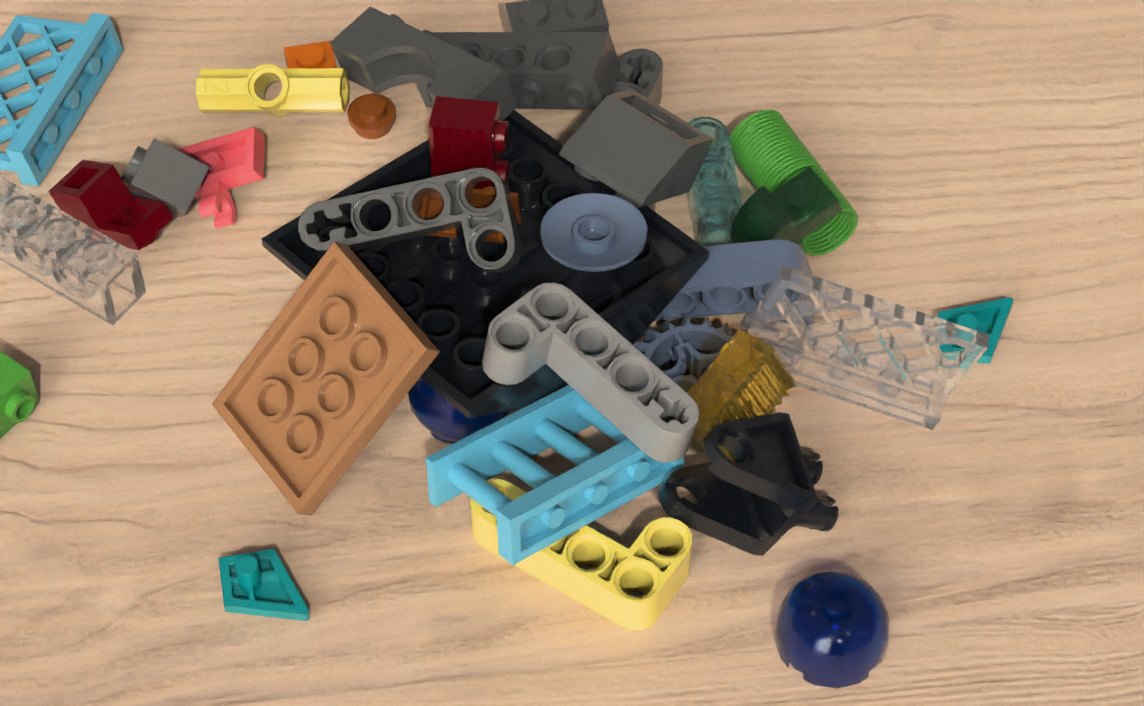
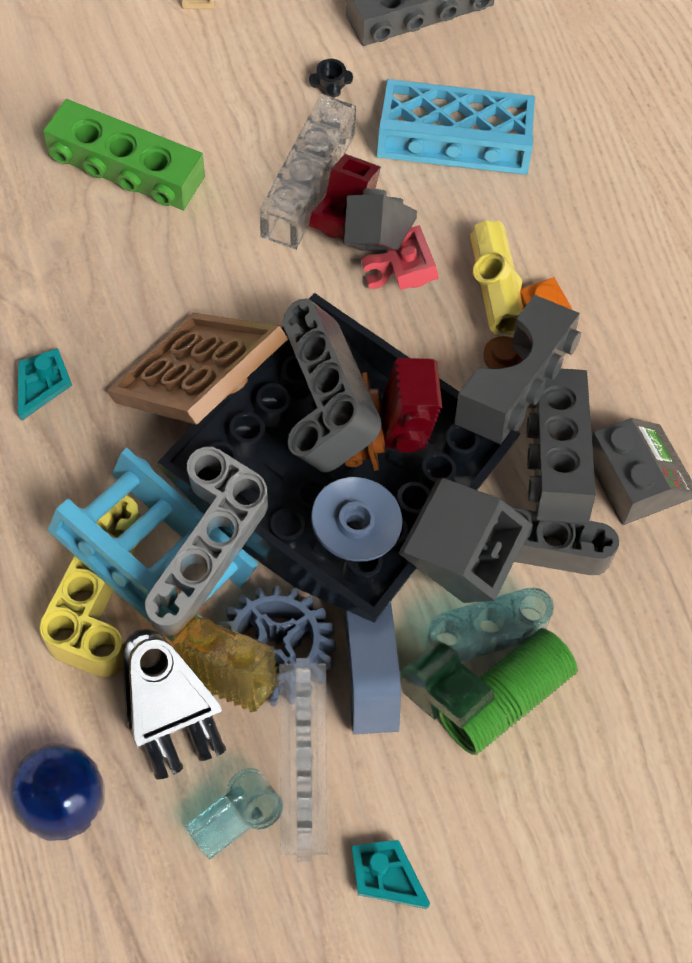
camera: 75 degrees right, 10 degrees up
none -> clear light blue piece [185,768,283,859]

